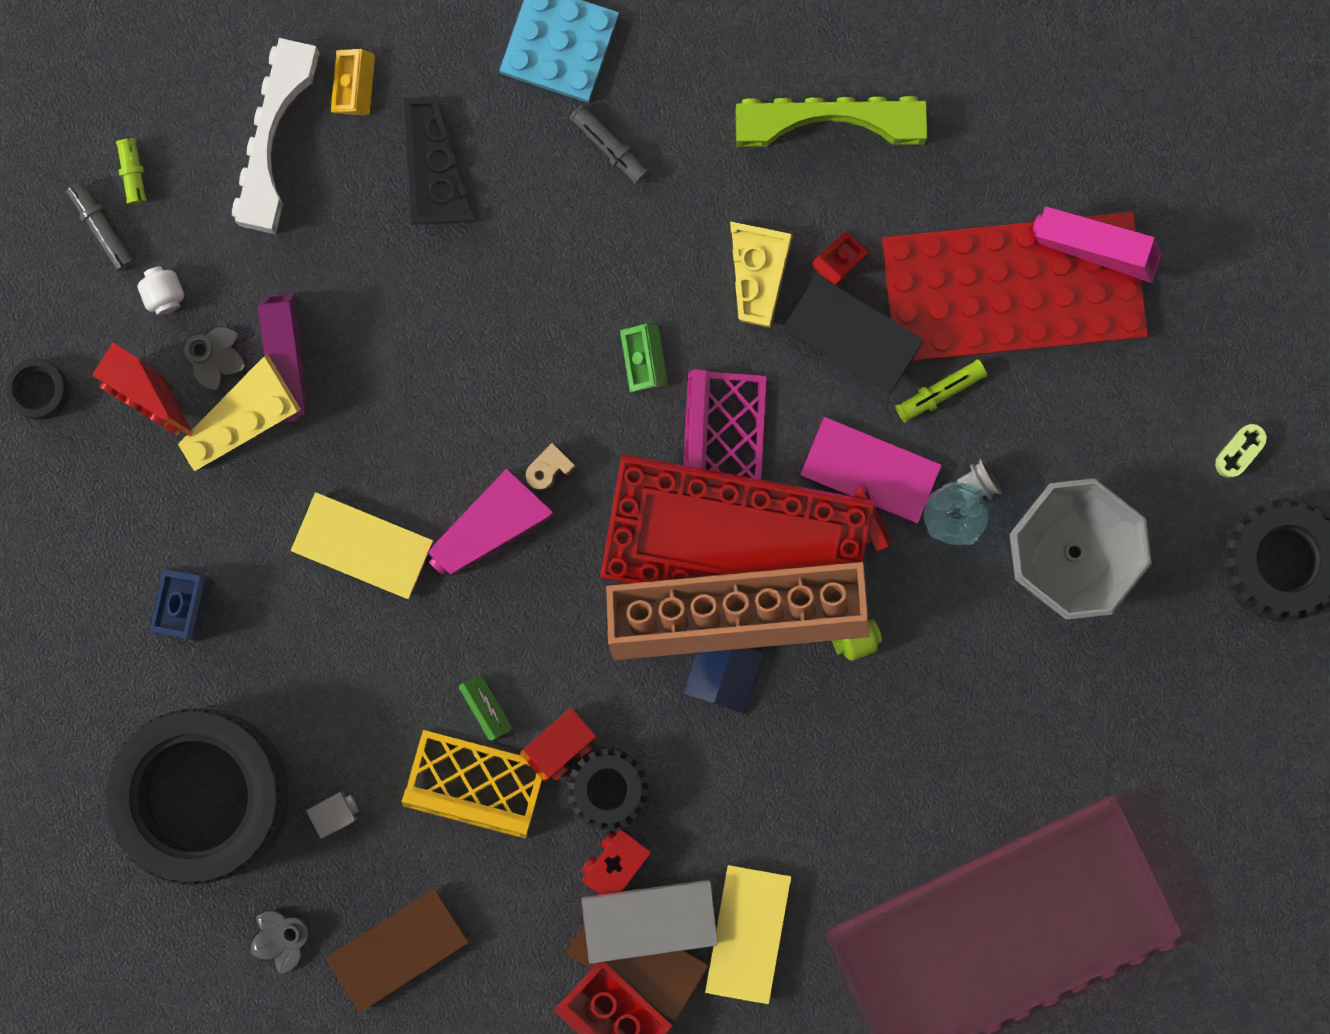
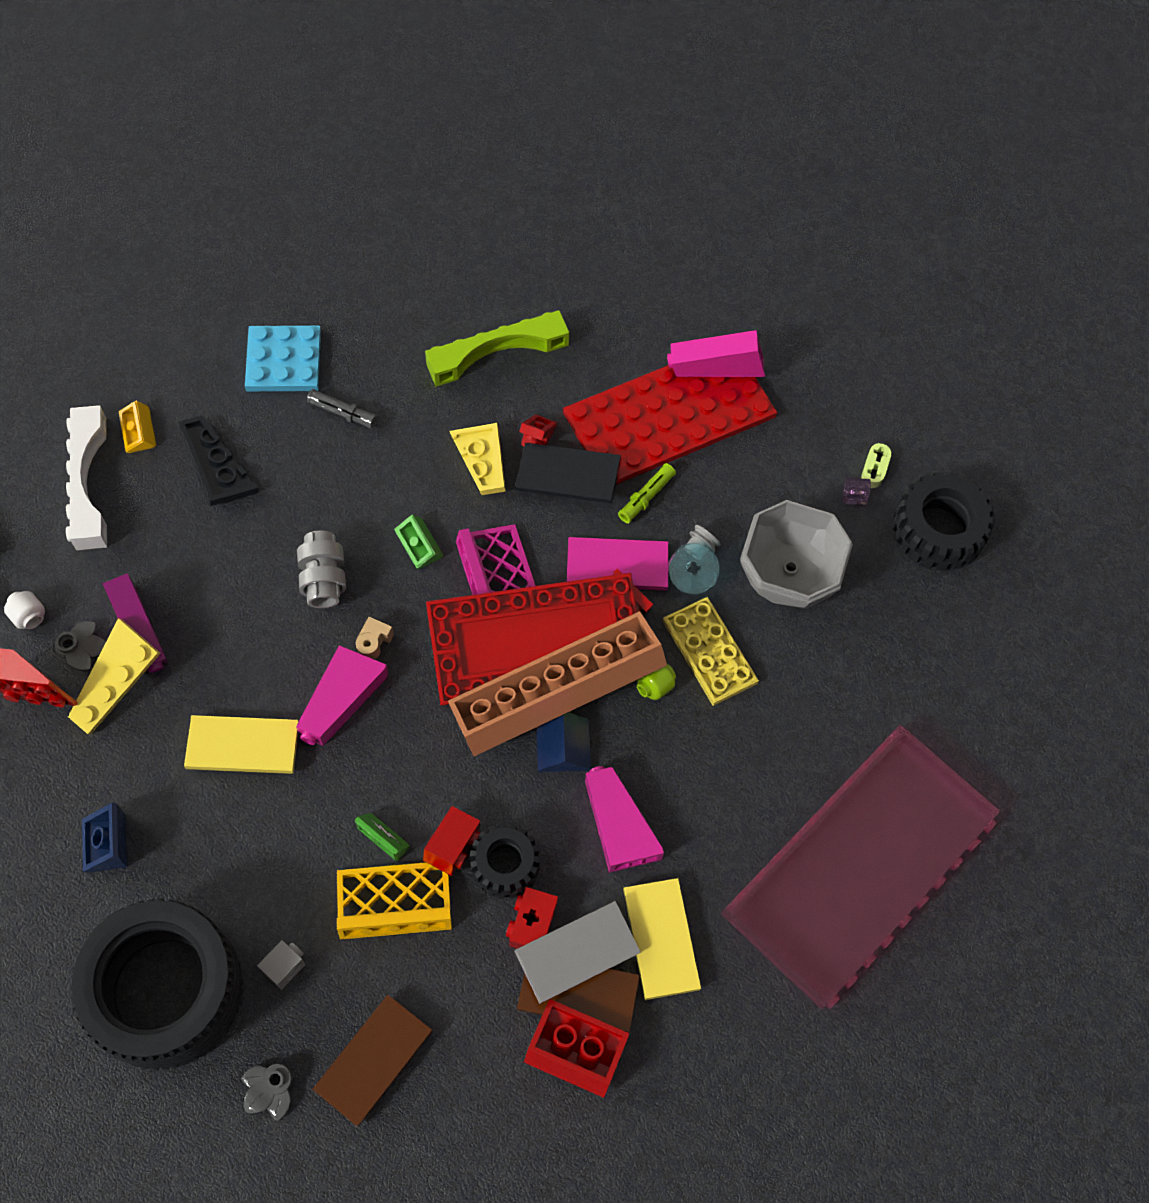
camera: 25 degrees left, 20 degrees down
none -> light grey piece [297,530,346,608]
none -> dark pink slope [585,766,664,873]
none -> light yellow tile [663,597,759,706]
none -> clear purple tile [842,477,871,505]

